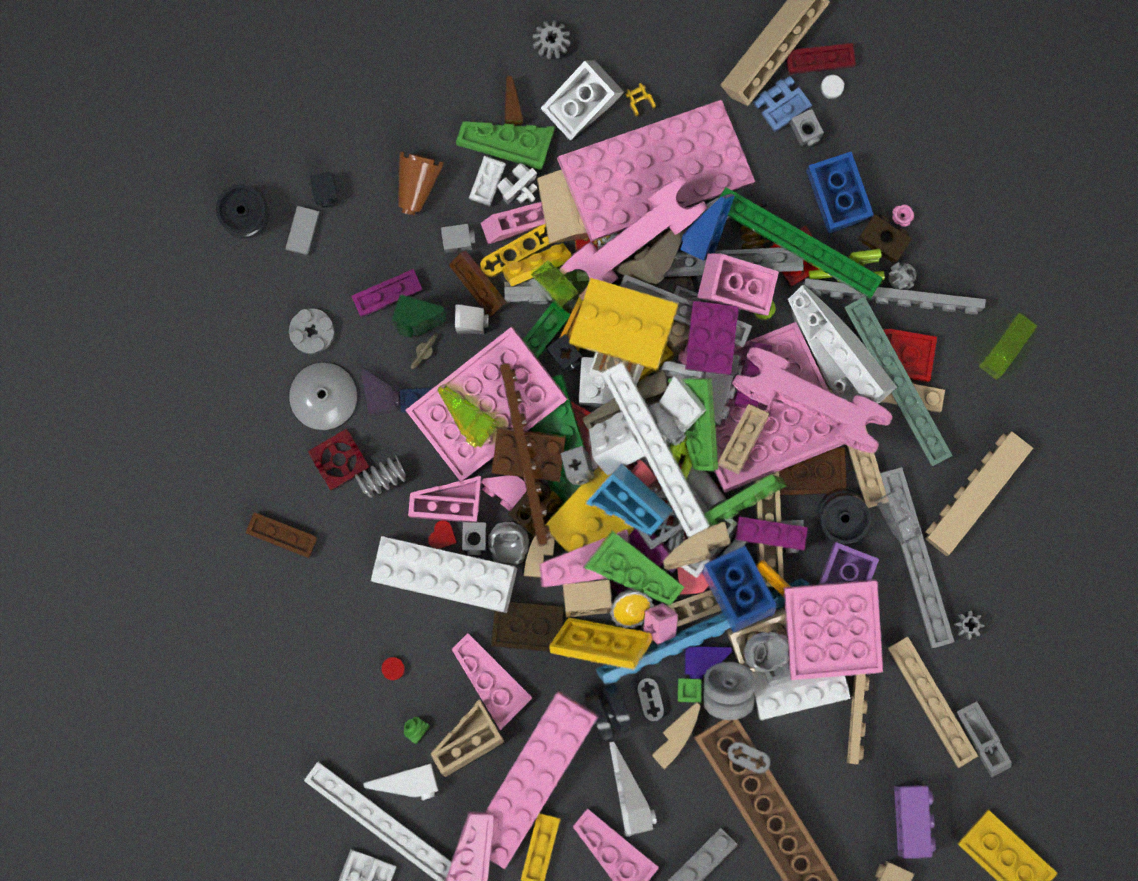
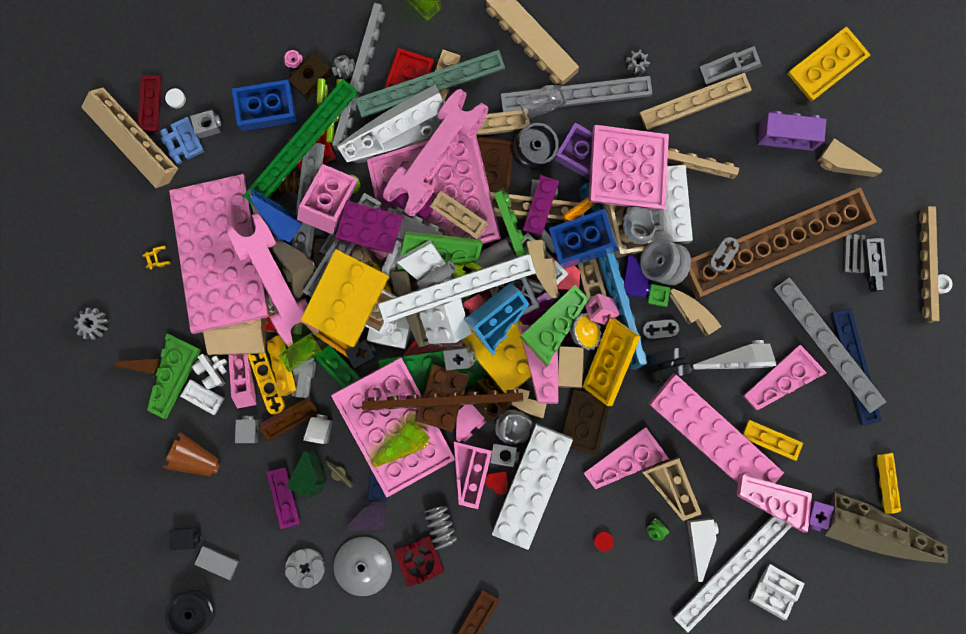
camera: 80 degrees left, 0 degrees up
white slope [541,60,624,141] -> none

